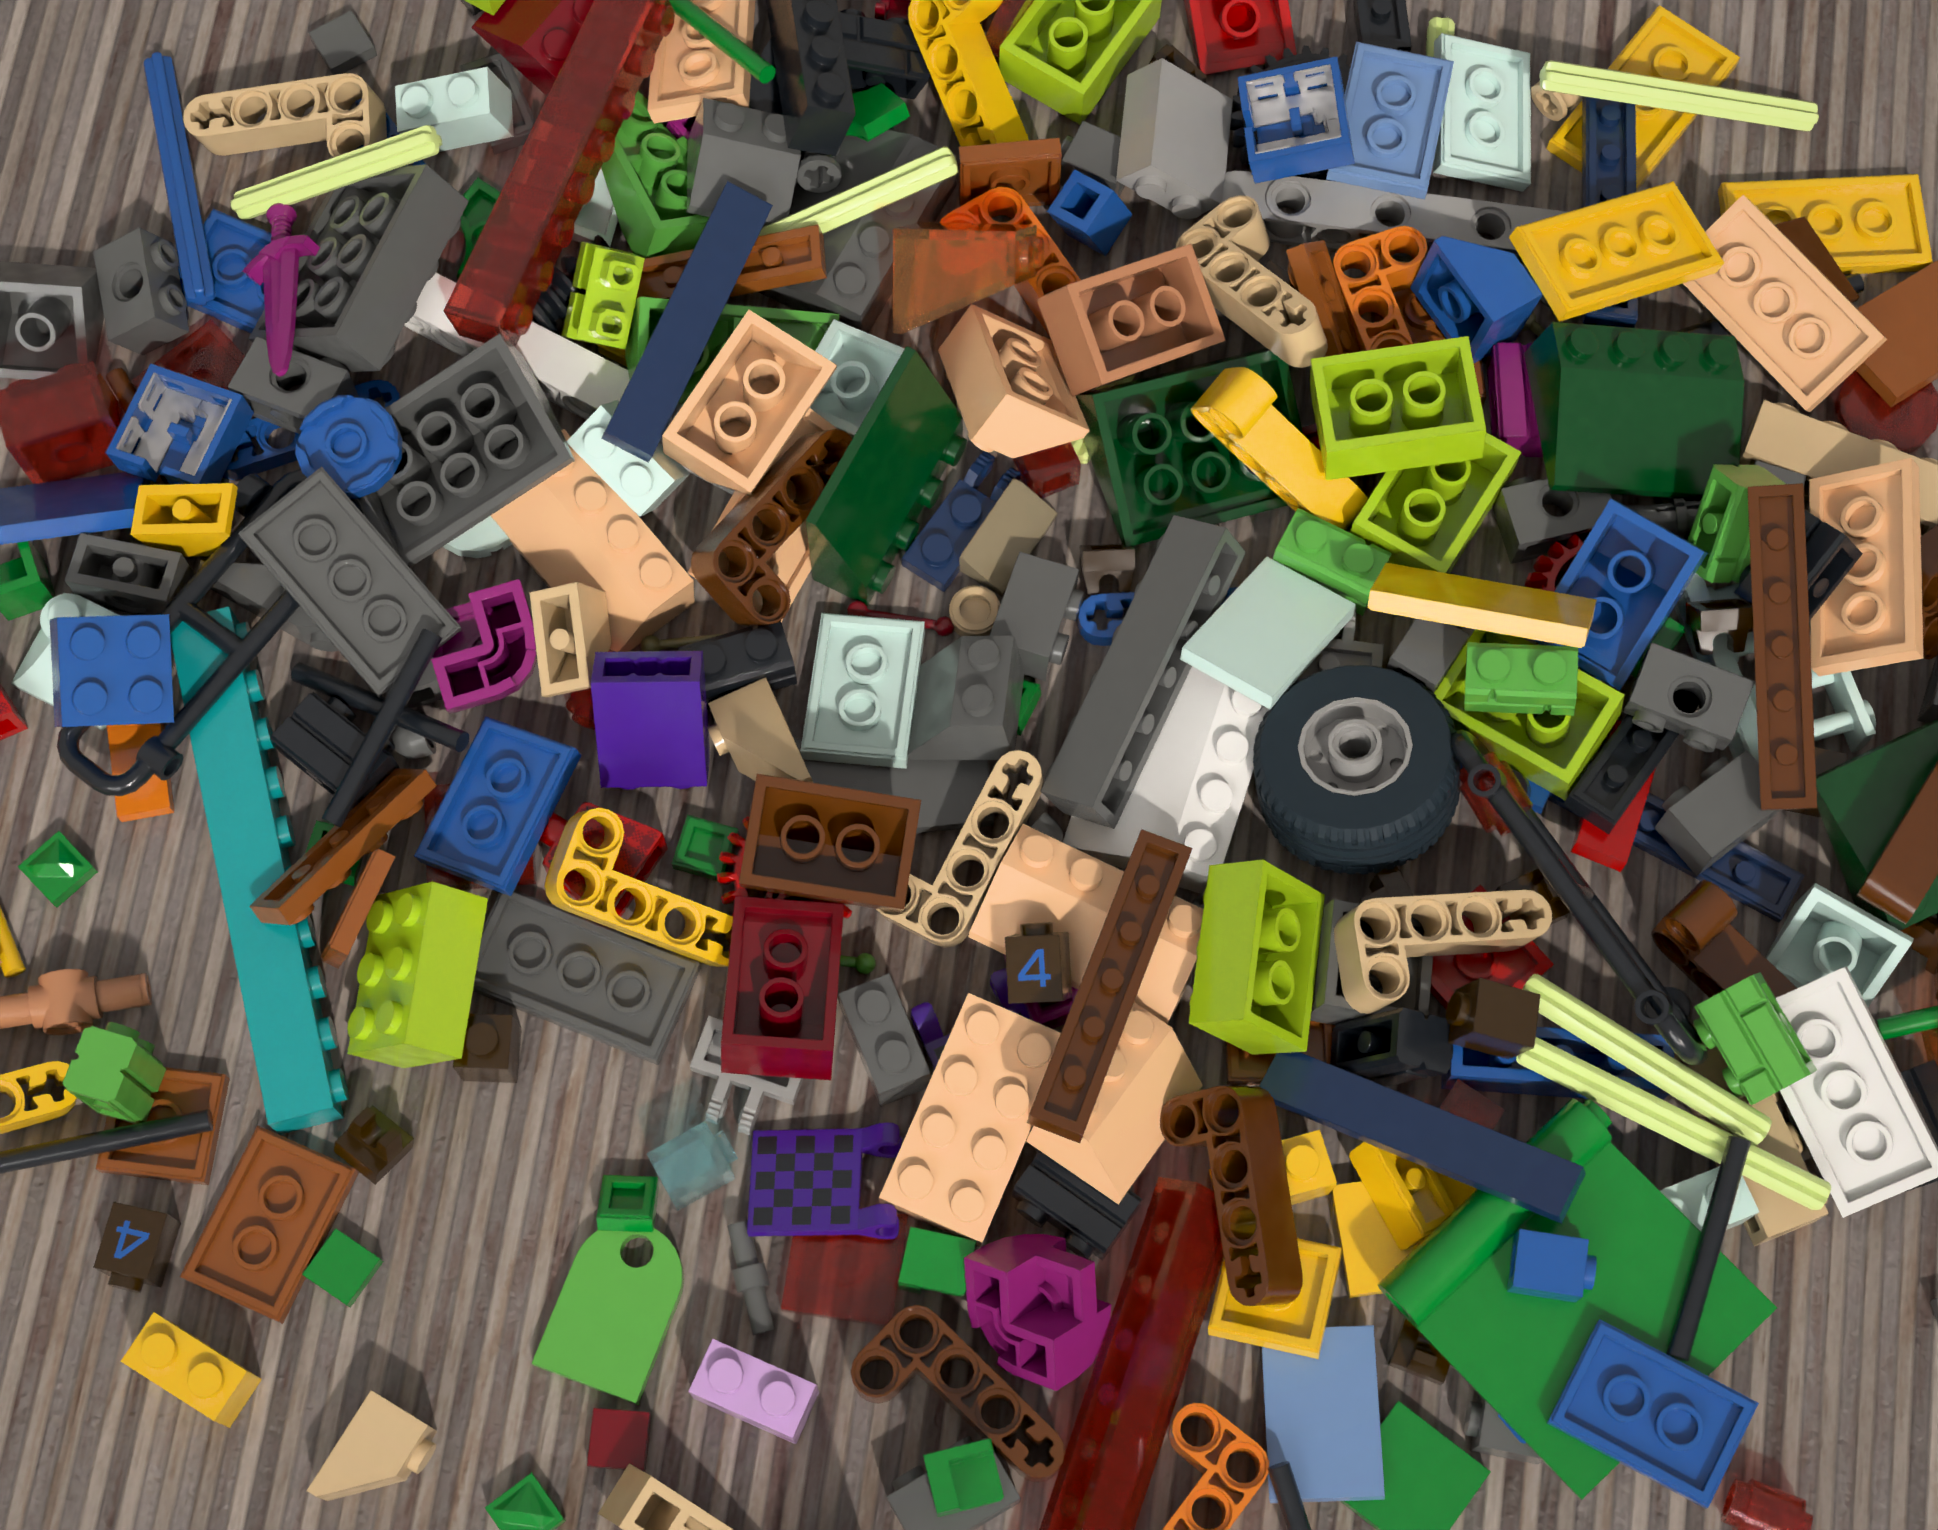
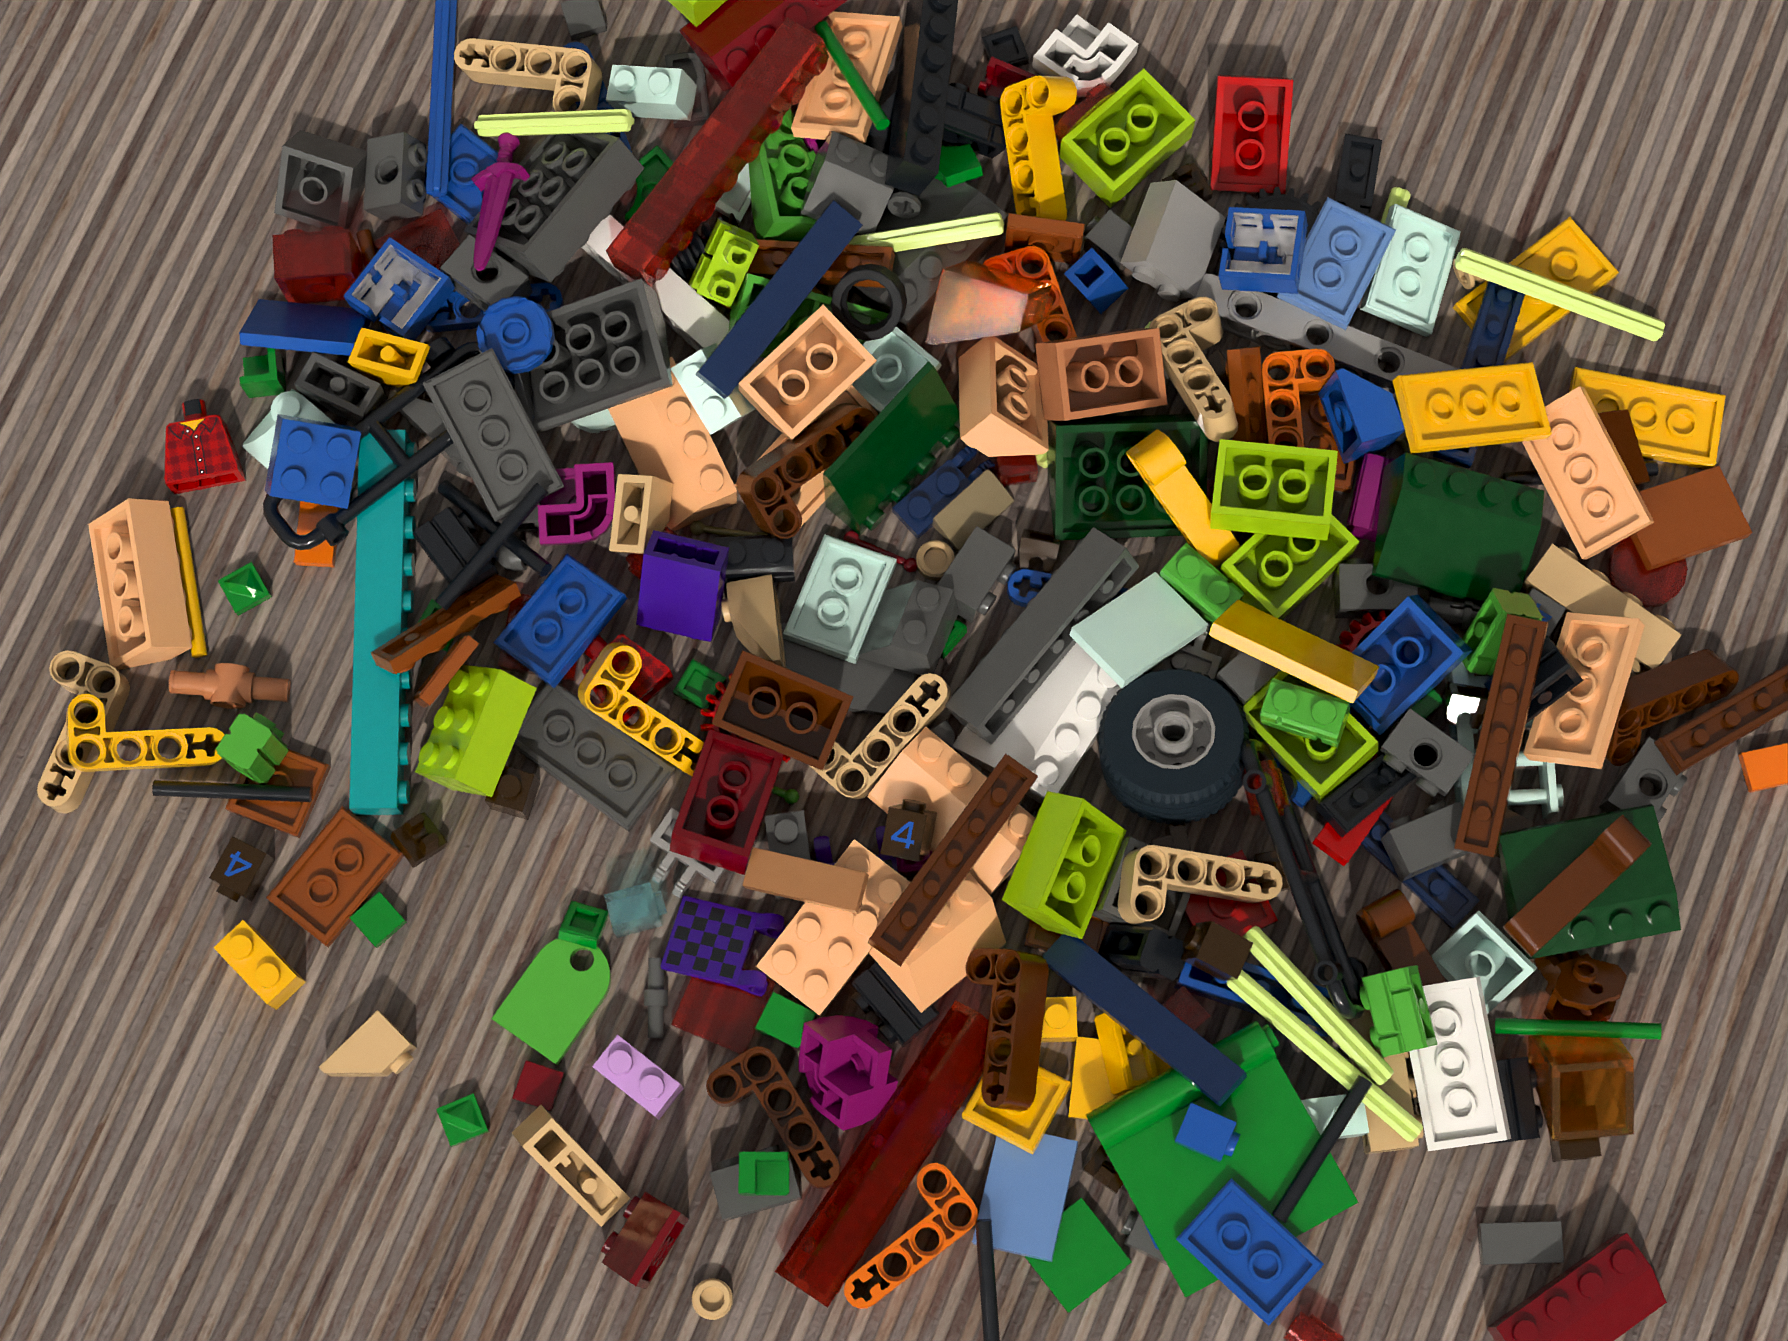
camera: 15 degrees right, 5 degrees up
none -> medium nougat tile [742,847,869,914]
none -> black tyre [831,263,907,341]

